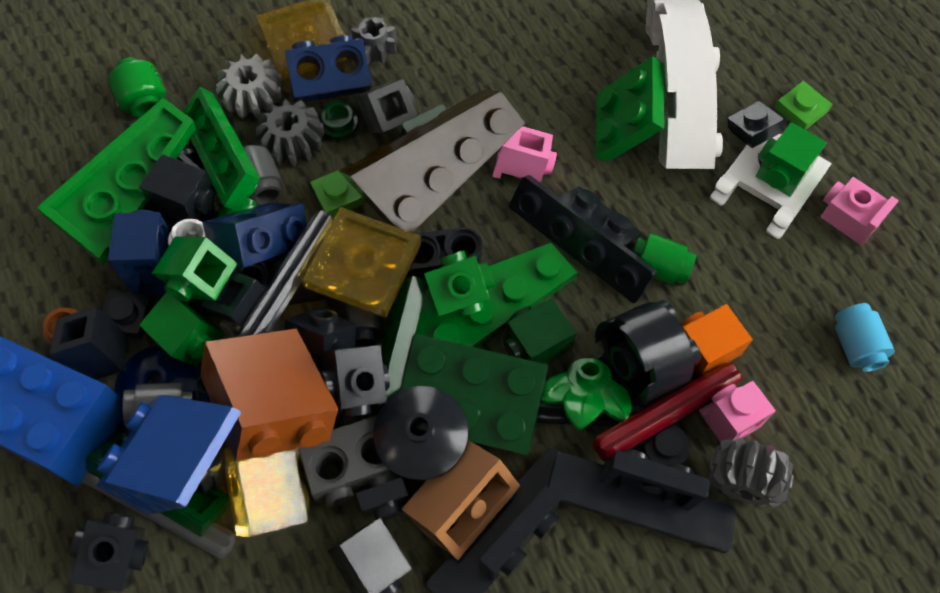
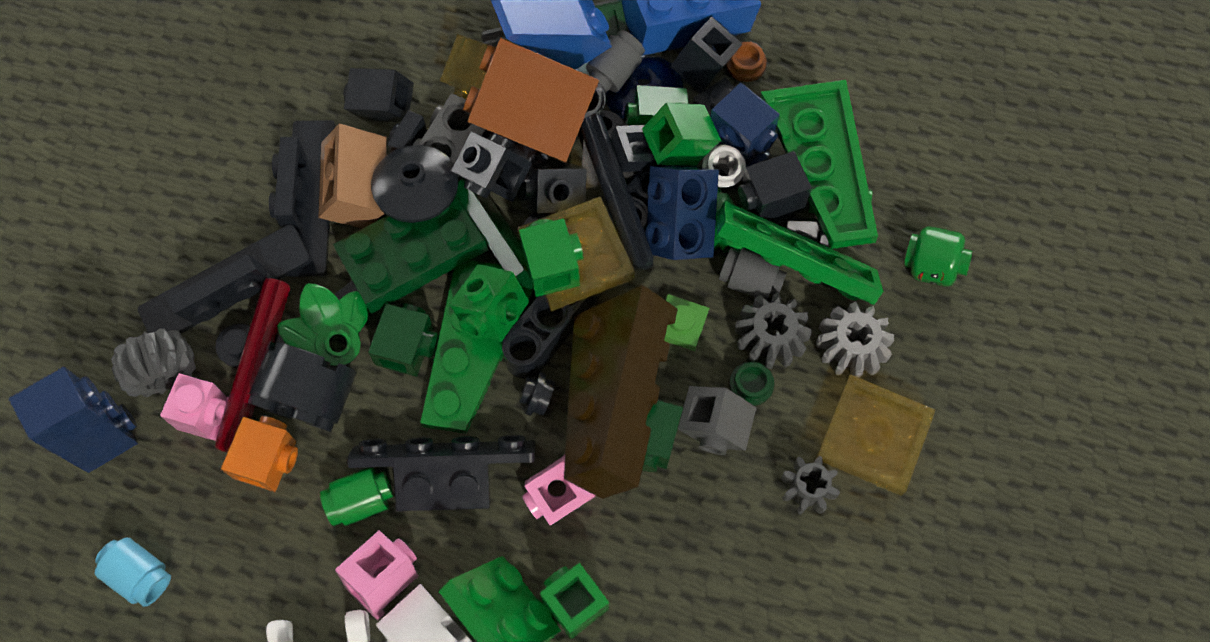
camera: 135 degrees right, 5 degrees up
dark blue brick [285,35,372,104] -> none
none -> dark blue brick [8,367,138,473]
none -> bright pink brick [335,531,418,620]
none -> black plate [518,371,555,416]
none -> green brick [519,218,584,297]
none -> green brick [540,563,609,639]

